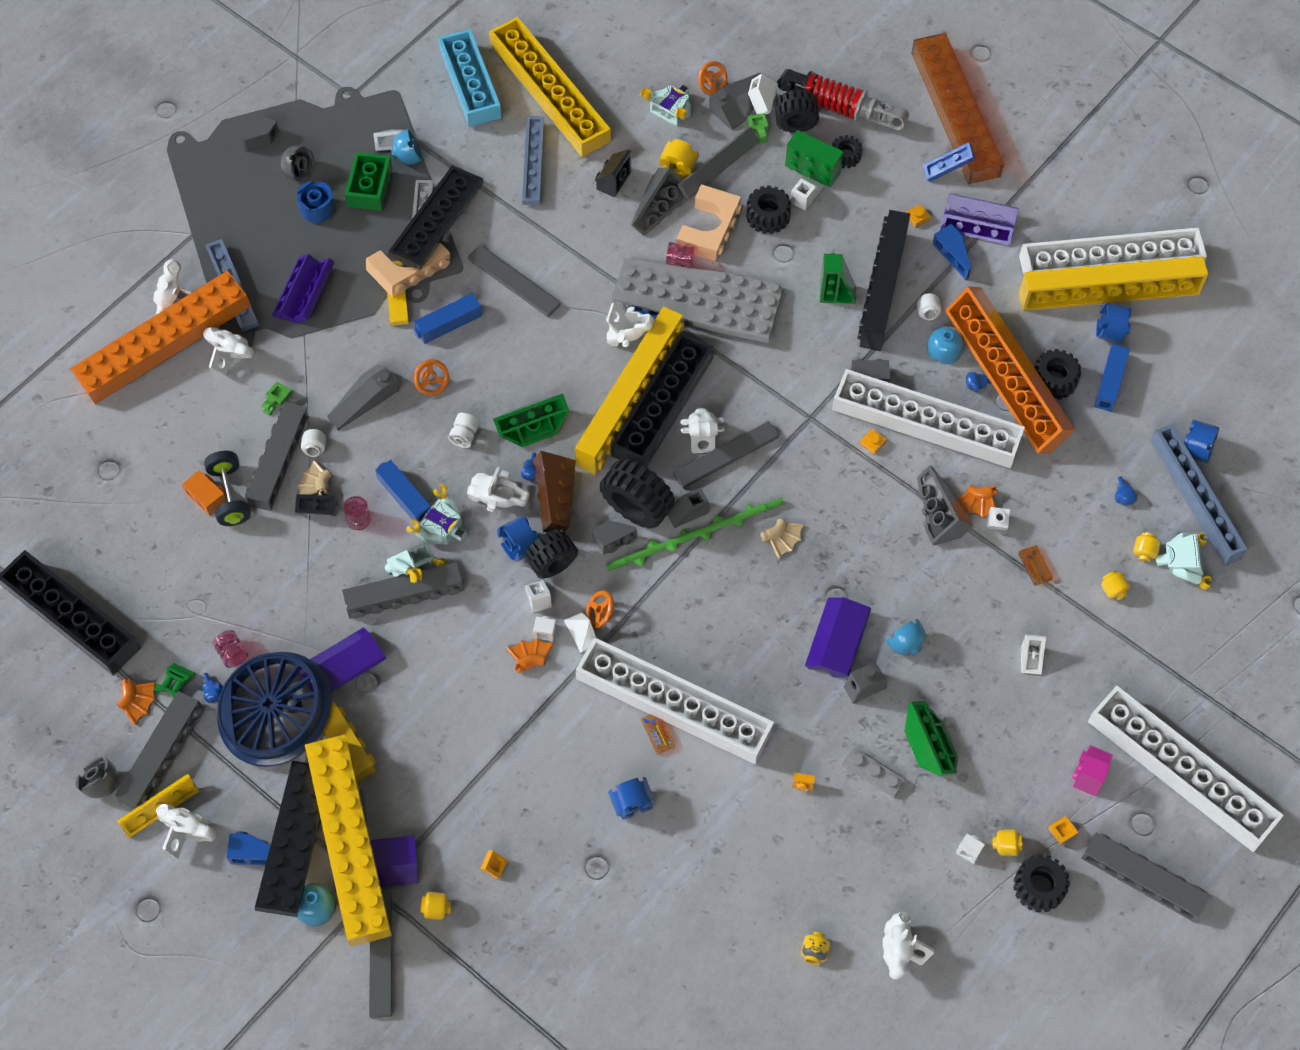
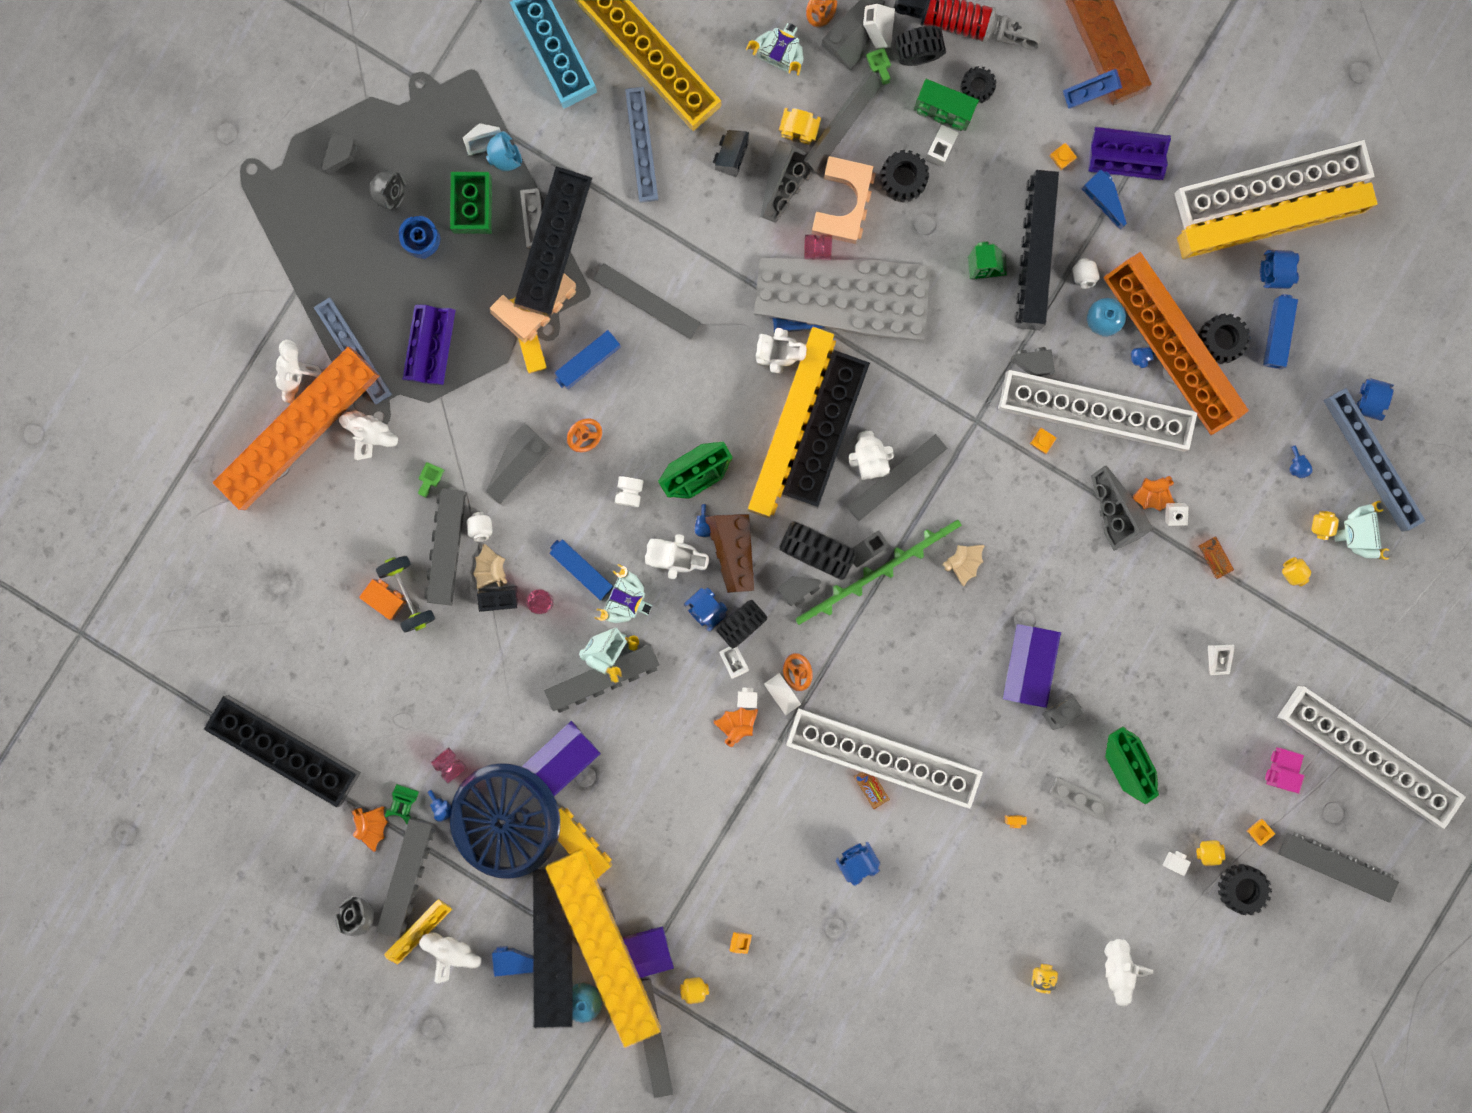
camera: 10 degrees left, 25 degrees up
dark azure cylinder [885,619,926,656] -> none

